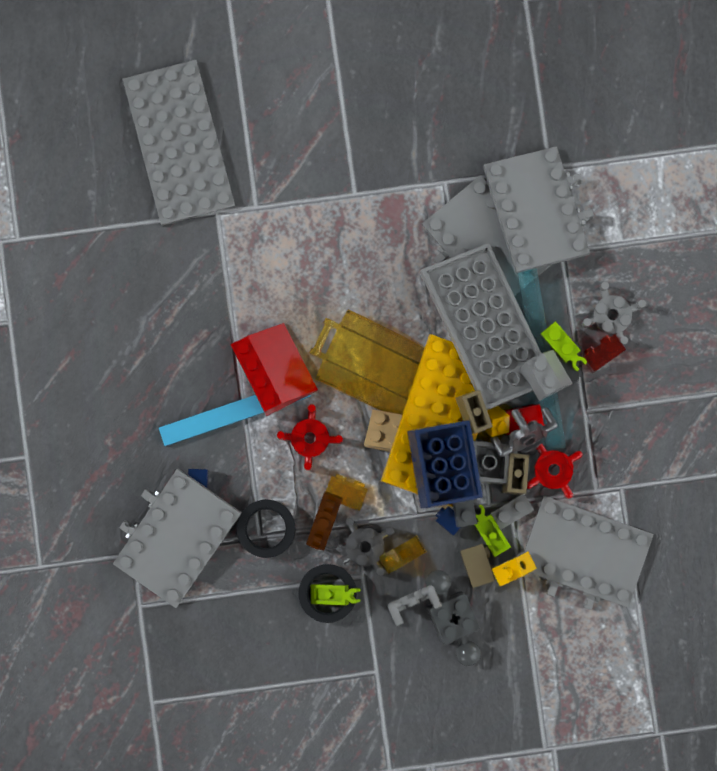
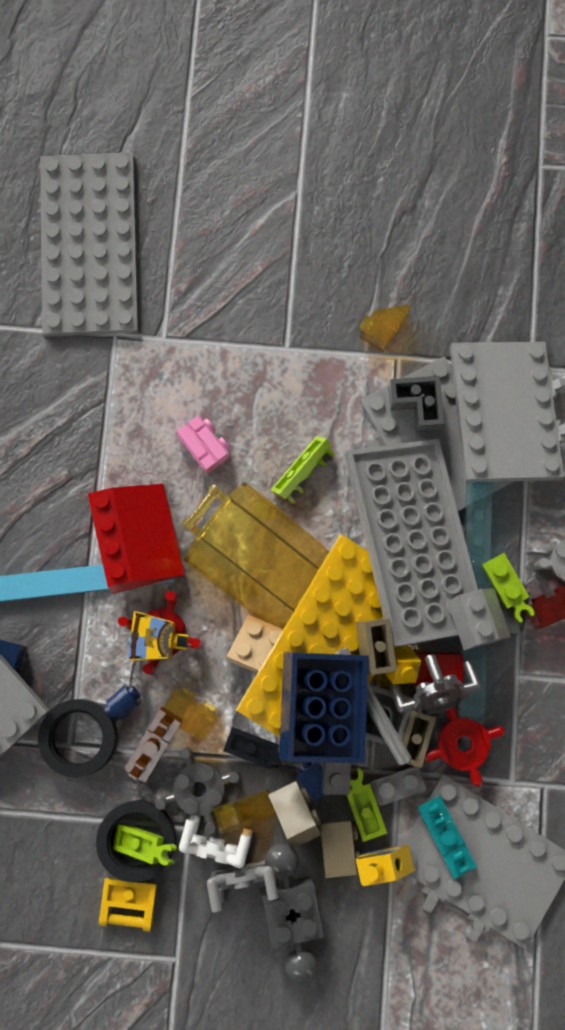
camera: 15 degrees right, 5 degrees down
none -> yellow plate [99,877,157,932]
none -> dark blue brick [103,685,141,722]
none -> torso [127,611,189,661]
none -> bright pink brick [176,416,230,474]
none -> white plate [179,815,253,868]
none -> black plate [223,727,290,771]
none -> brick [268,781,321,849]
none -> lime plate [270,436,335,504]
none -> light grey axle [335,647,411,765]
none -> clear yellow slope [359,304,411,353]
none -> dark grey brick [388,376,444,433]
none -> teal plate [417,795,477,879]

